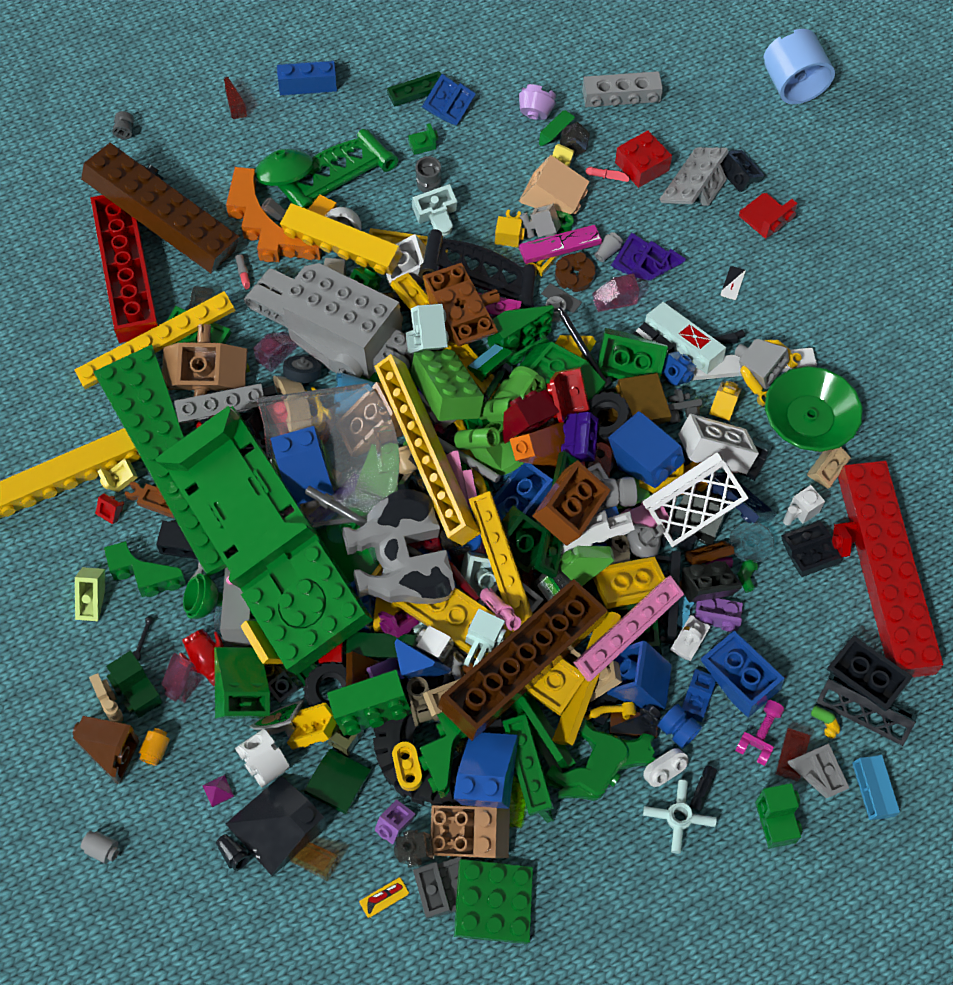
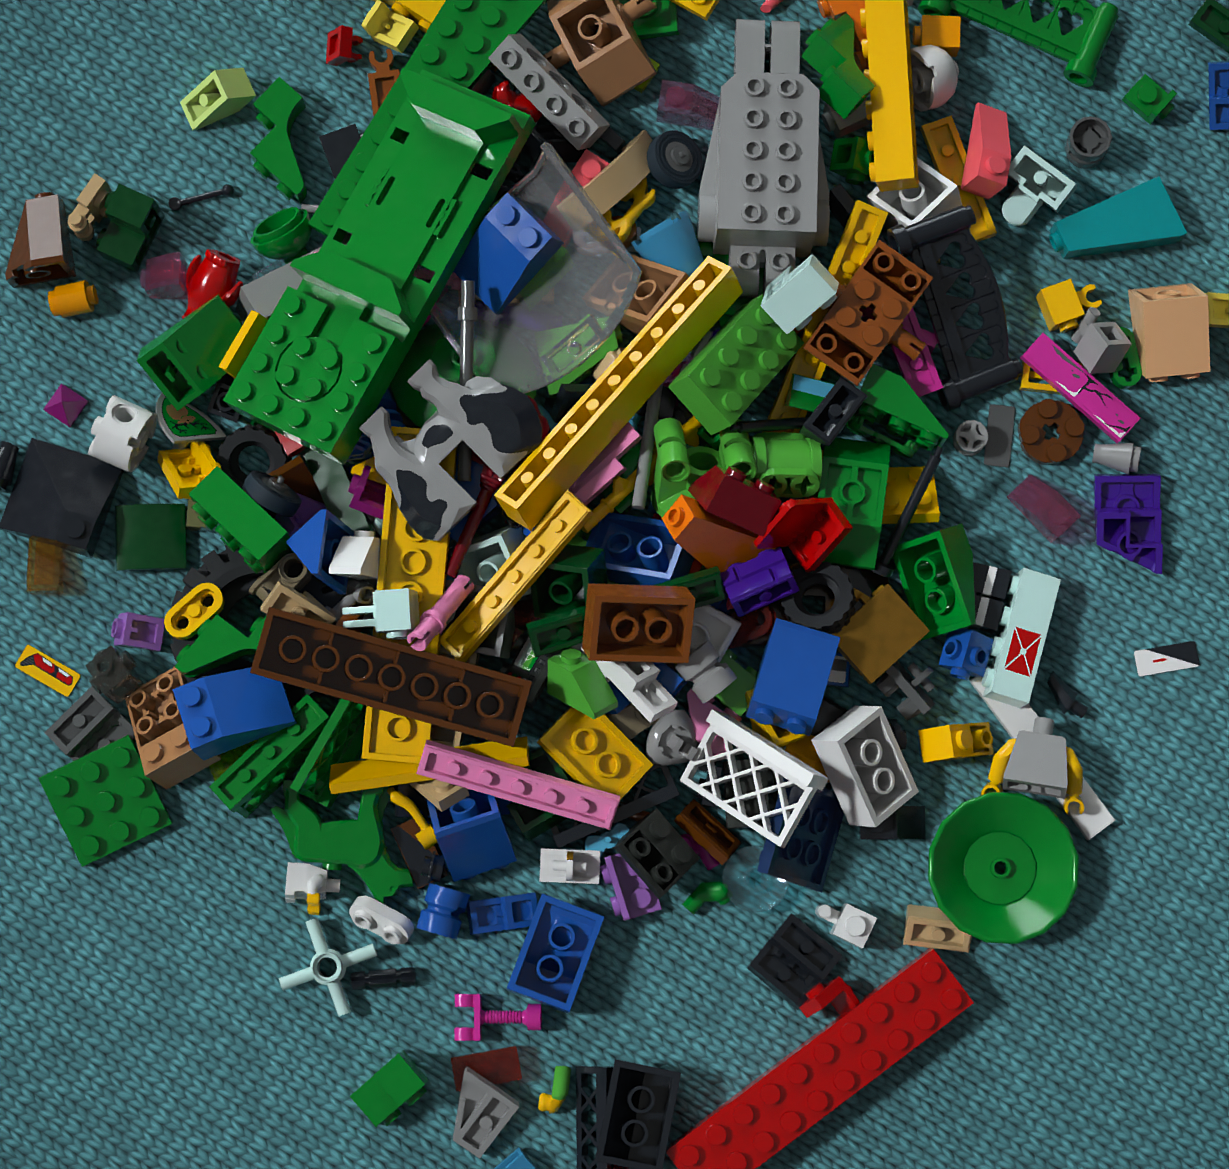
camera: 60 degrees right, 20 degrees up
none -> black wheel [243,470,302,517]
none -> white piece [285,862,340,915]
none -> black slope [800,377,868,447]
none -> green arch [801,13,875,119]
none -> coral slope [960,102,1011,200]
none -> teal slope [1049,176,1187,259]

